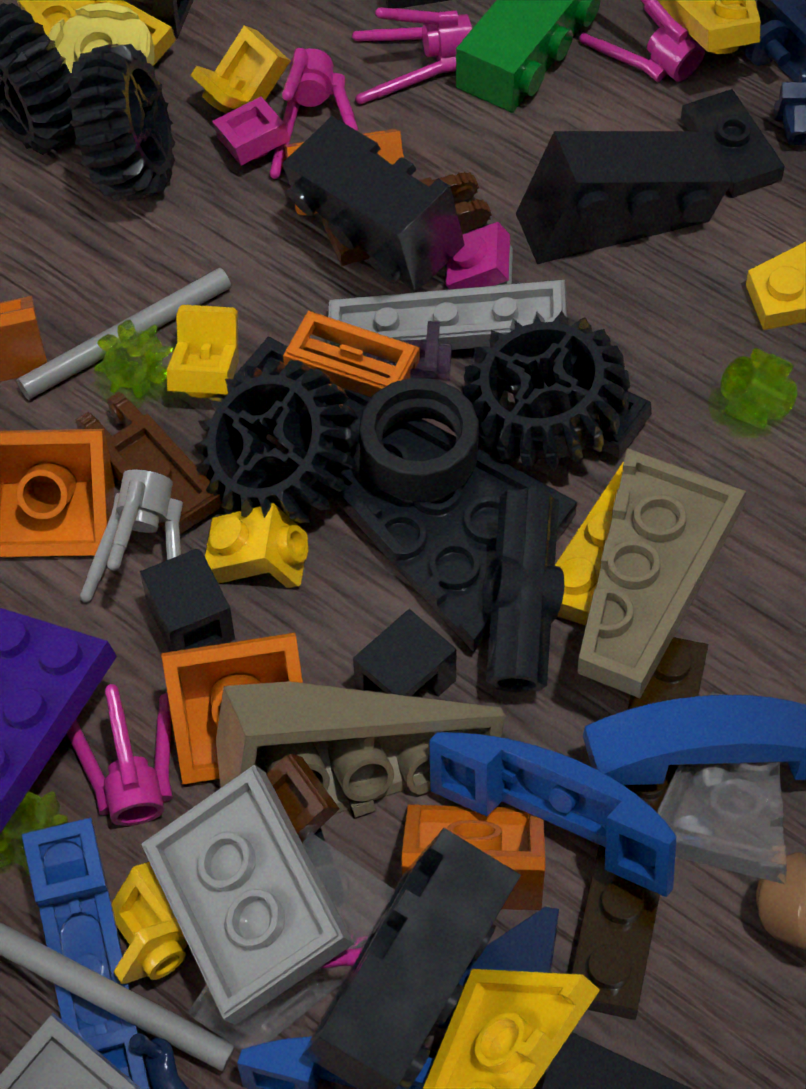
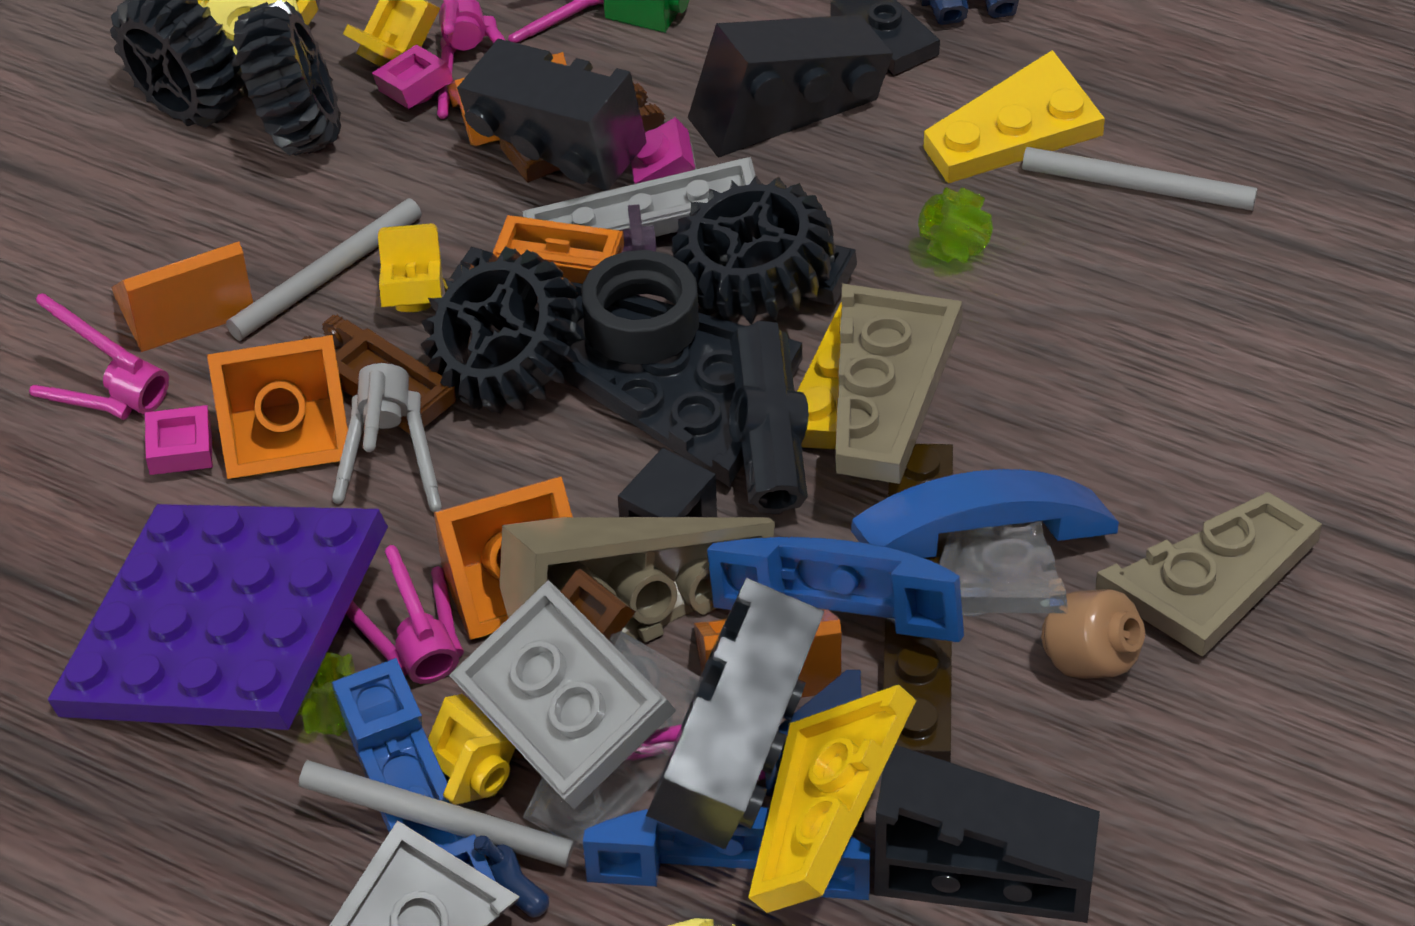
camera: 10 degrees left, 10 degrees down
clear neon green gear [94,320,173,399] -> none
black panel [140,549,235,652] -> none
yellow bracket [205,503,308,589] -> none

